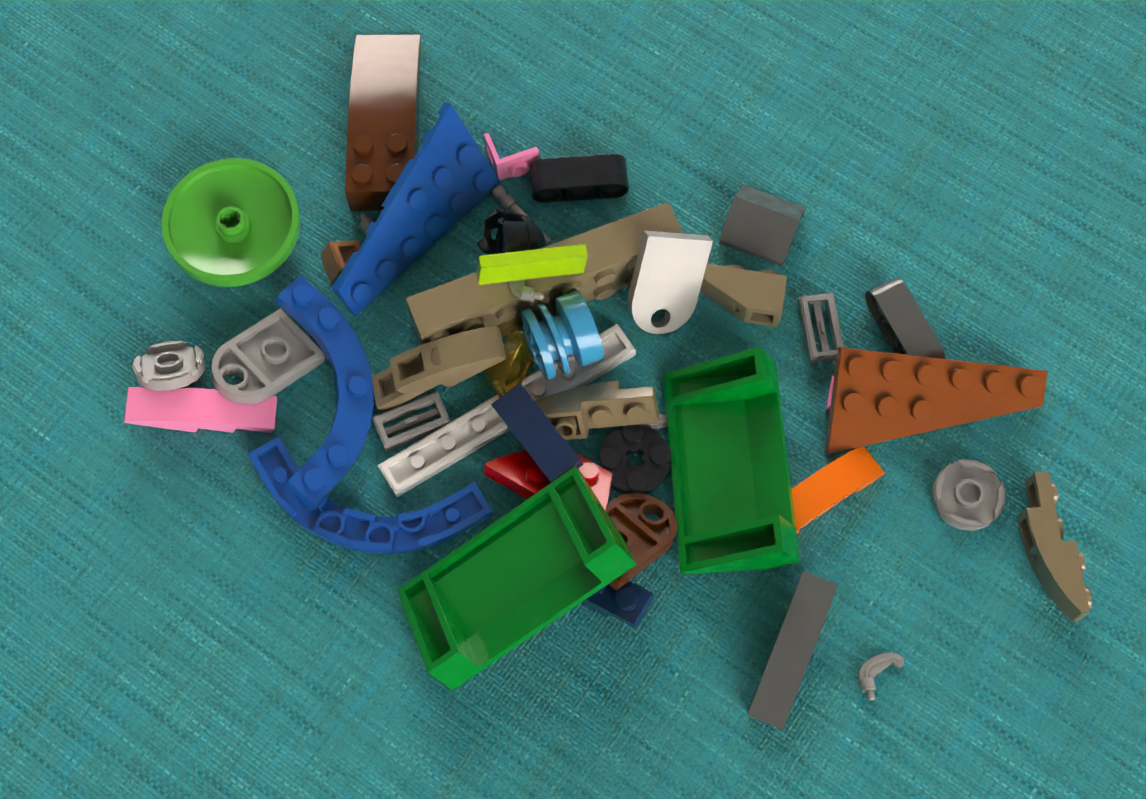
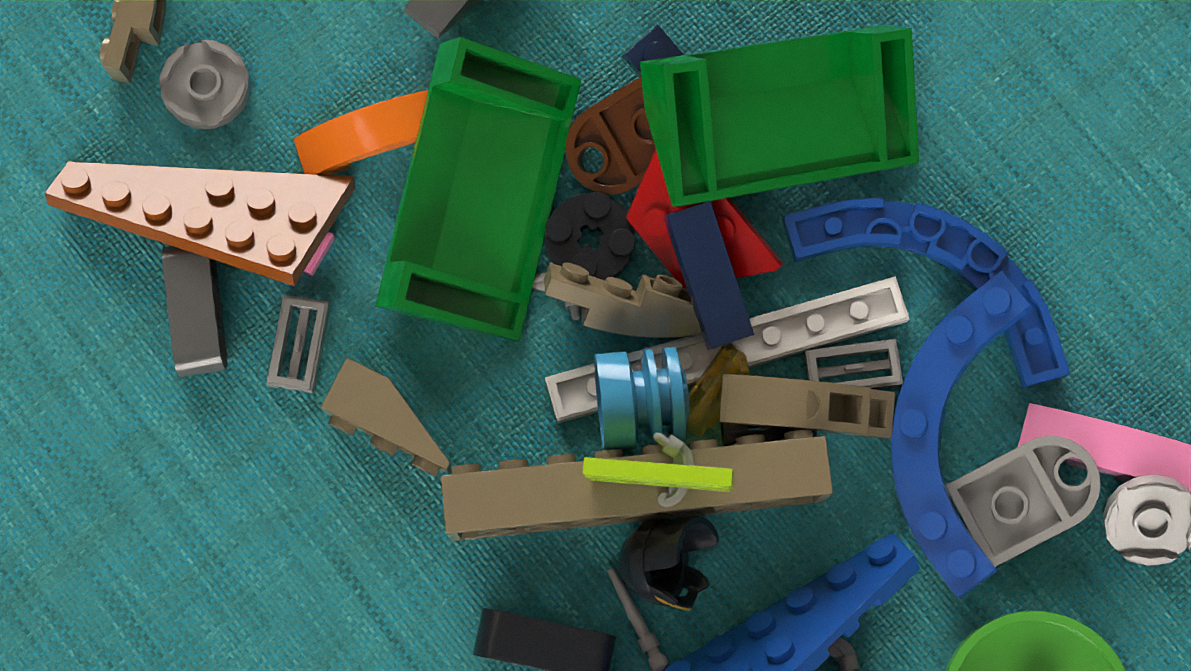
camera: 165 degrees left, 10 degrees up
medium nougat slope [321,240,361,283] -> none
tile [627,231,713,334] -> none
dark grey slope [719,185,806,266] -> none

